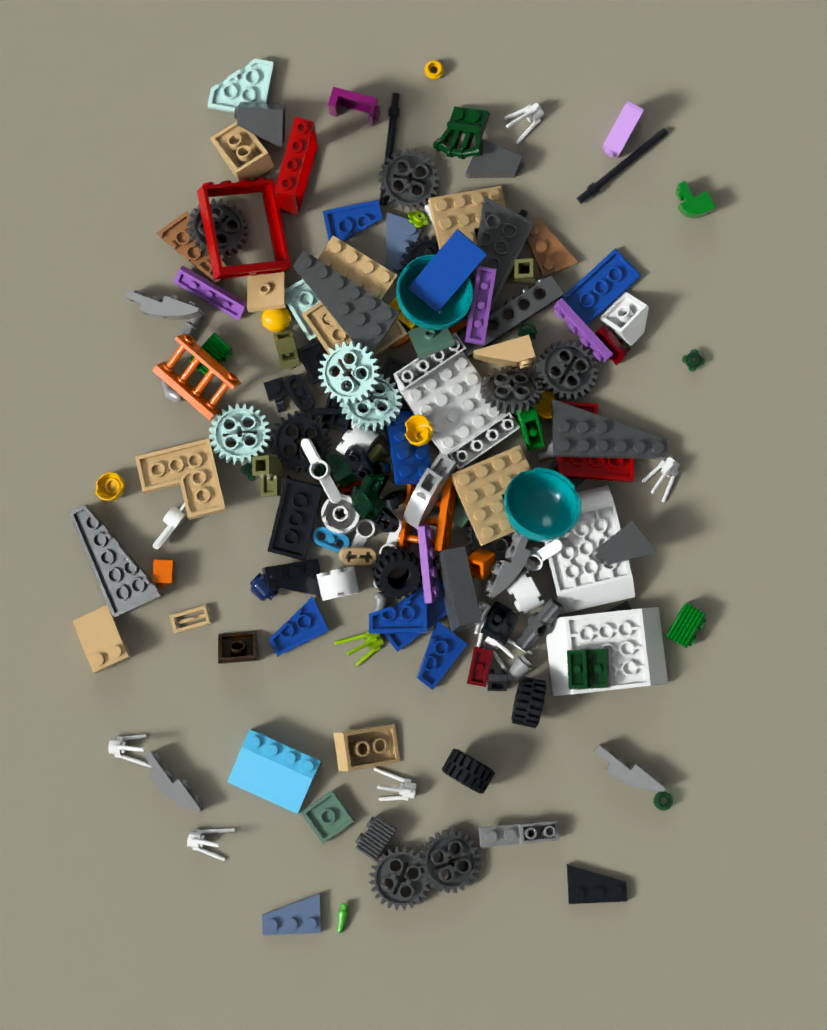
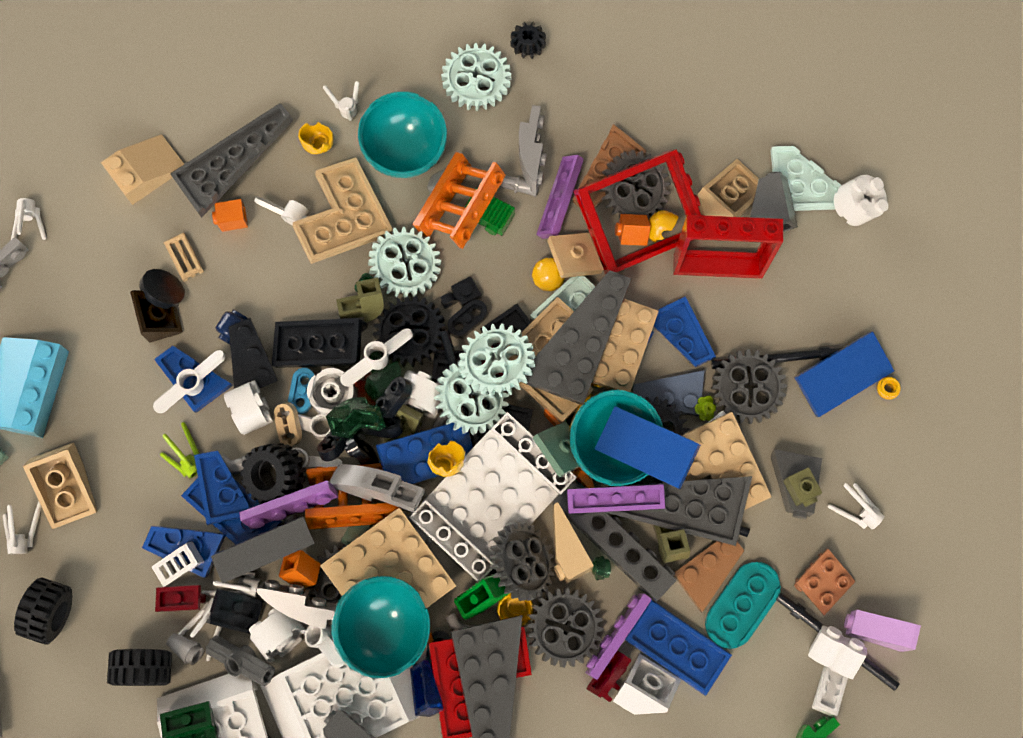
camera: 75 degrees right, 10 degrees down
olive brick [273,330,300,370] -> none
magenta panel [328,87,381,126] -> none
dark green plate [433,106,490,159] -> none
black tile [487,669,508,691] -> none
none -> black tile [139,269,185,309]
none -> white slope [152,541,204,587]
none -> white piece [153,350,225,413]
none -> white plant [323,81,359,121]
none -> teal piece [358,92,447,178]
none -> clear blue slope [410,660,444,717]
none -> light aqua gear [441,43,511,111]
none -> black gear [510,21,546,59]
none -> orange brick [615,214,651,246]
none -> yellow hair [649,210,679,243]
none -> teal tile [705,562,781,649]
none -> olive brick [783,467,822,507]
none -> blue tile [794,331,894,417]
none -> nougat hinge [794,549,856,615]
none -> white brick [808,625,867,679]
none -> white plate [812,666,848,718]
none -> white brick [834,175,888,226]

